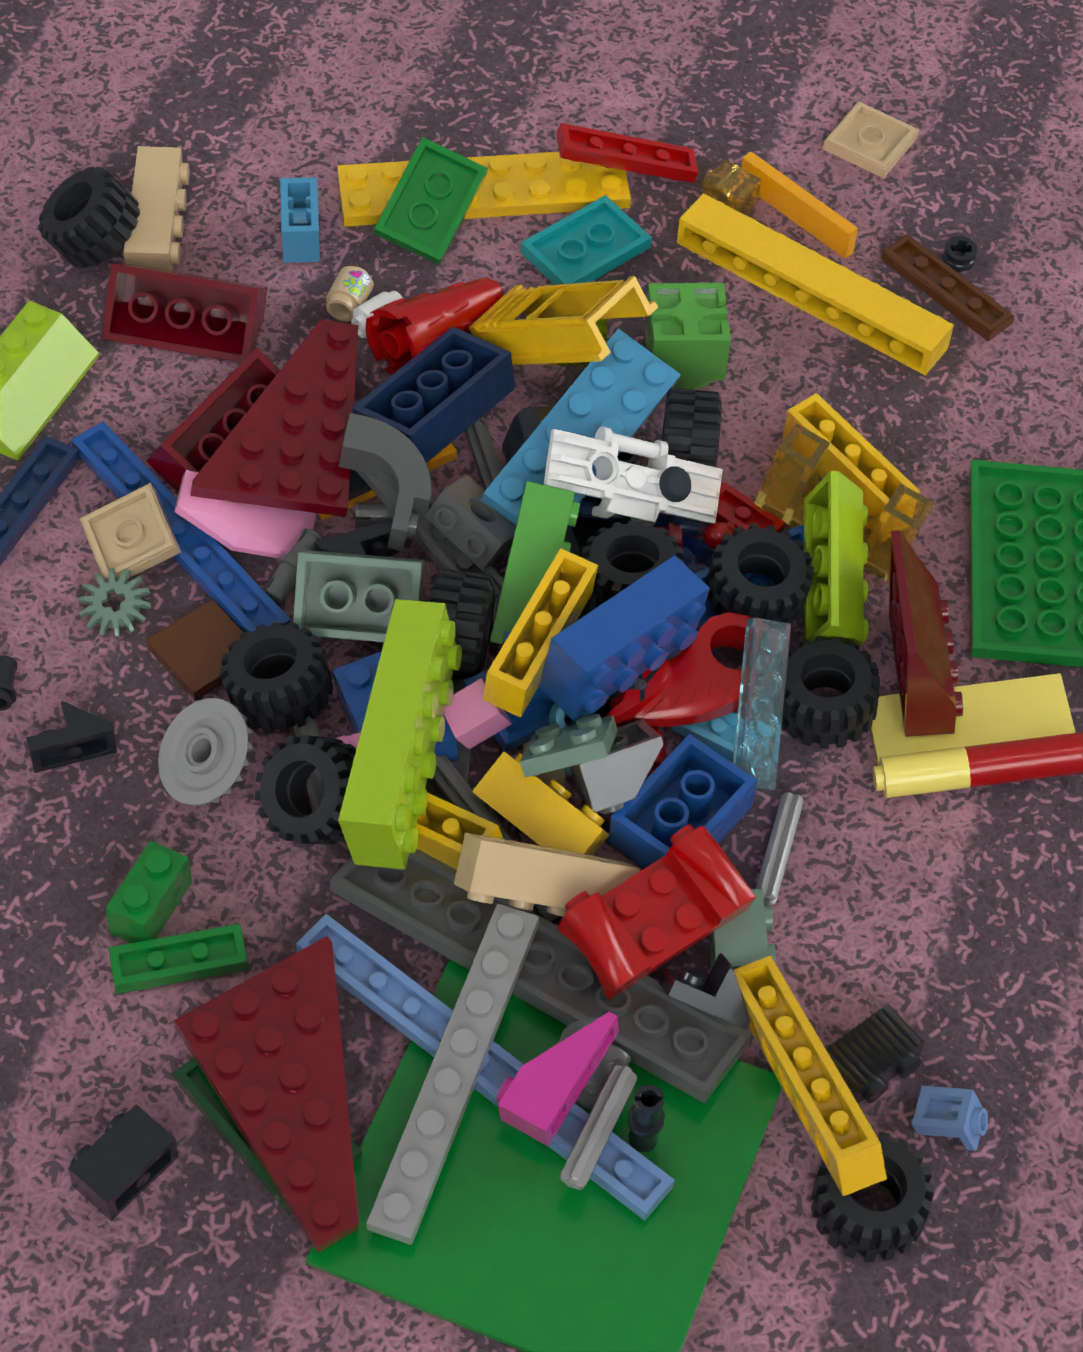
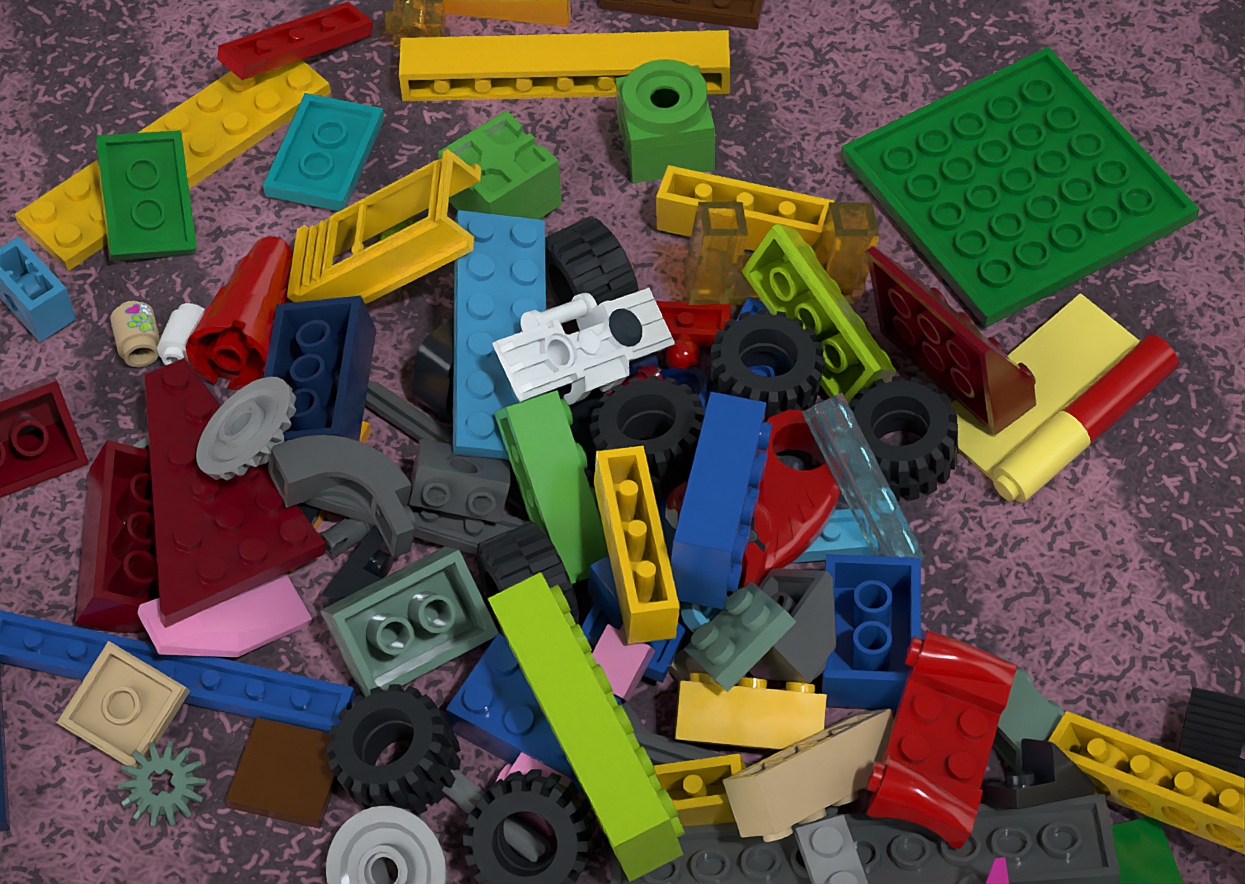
camera: 30 degrees left, 0 degrees up
dark grey pin [262,528,324,606] -> none
light grey axle [755,792,804,906] -> none
none -> light grey gear [196,377,297,480]
none -> bright green piece [616,59,715,184]

